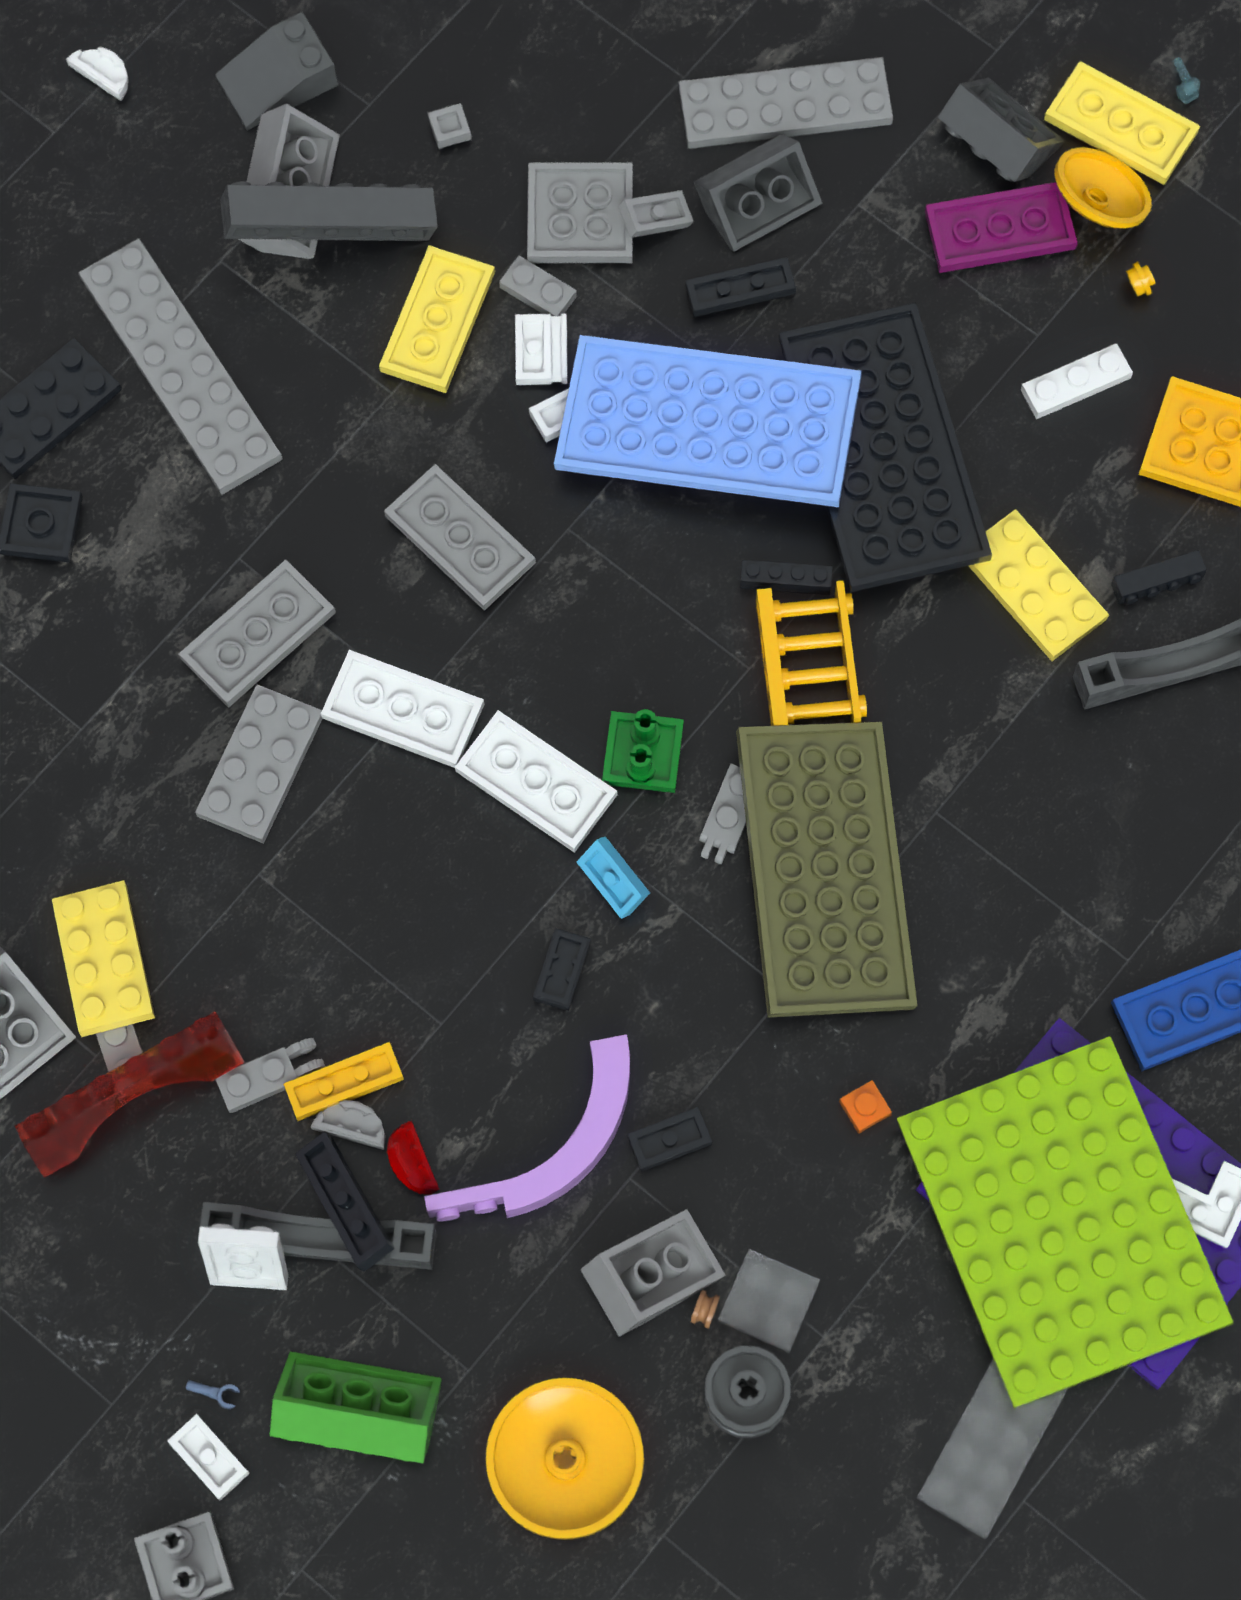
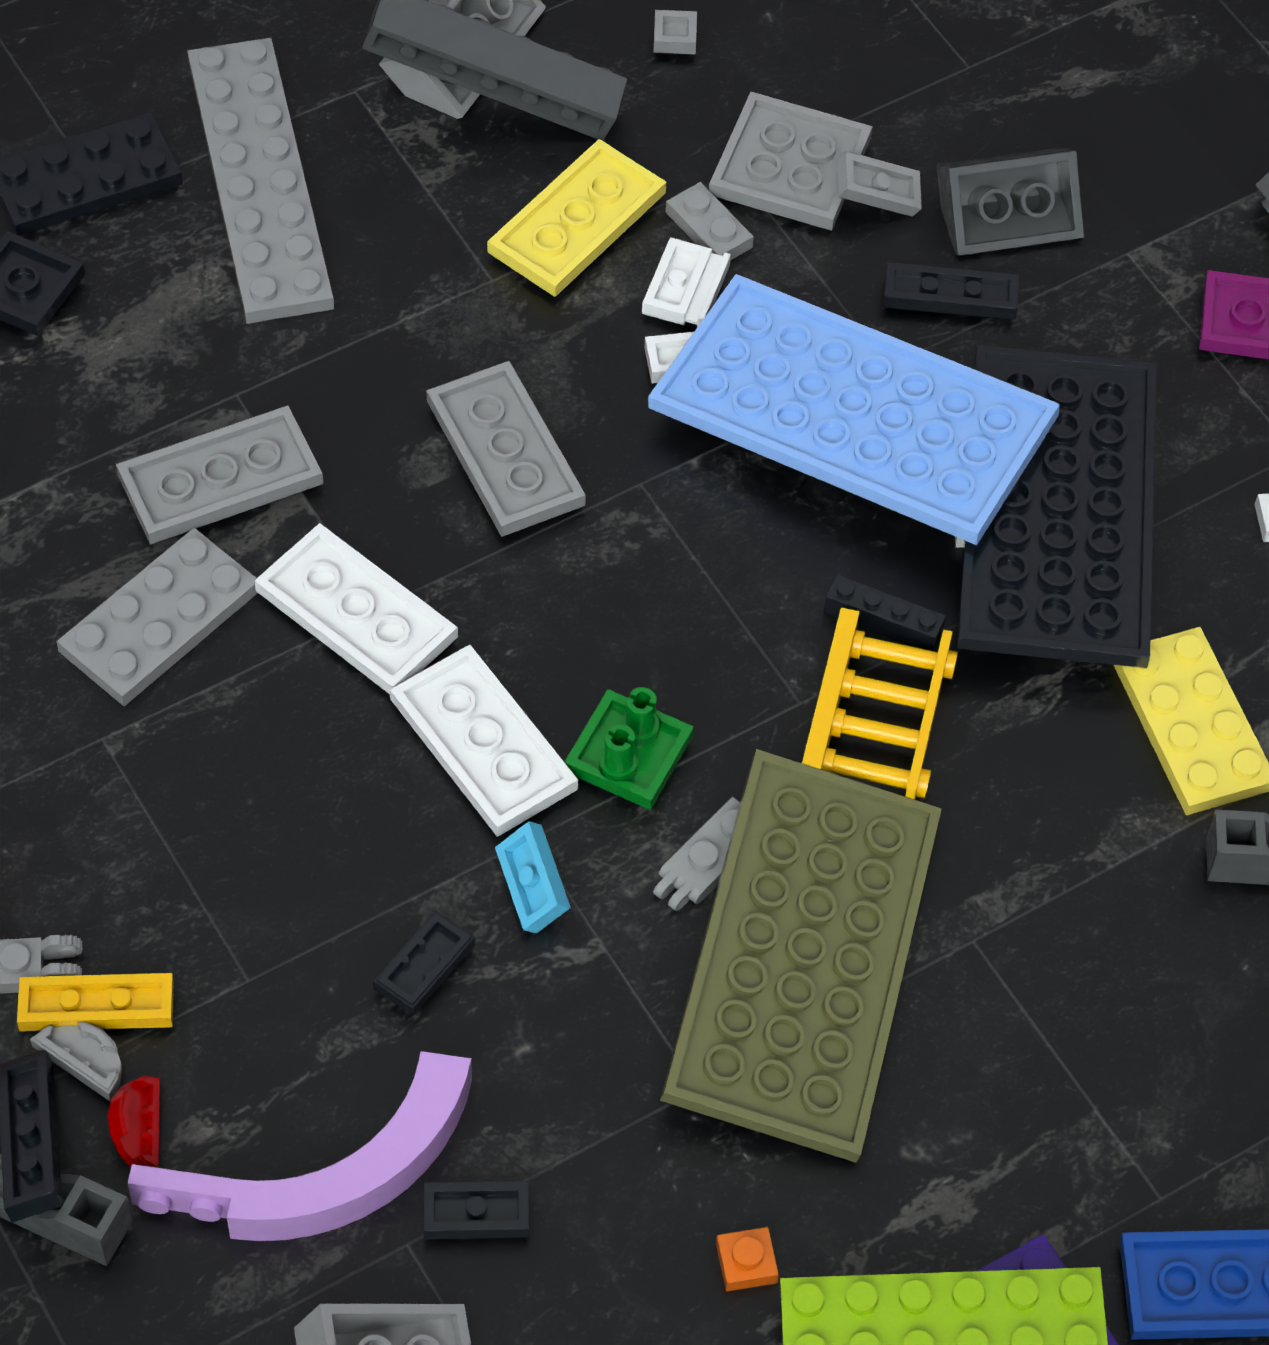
camera: 15 degrees right, 15 degrees down
light grey plate [679,57,893,149] -> none

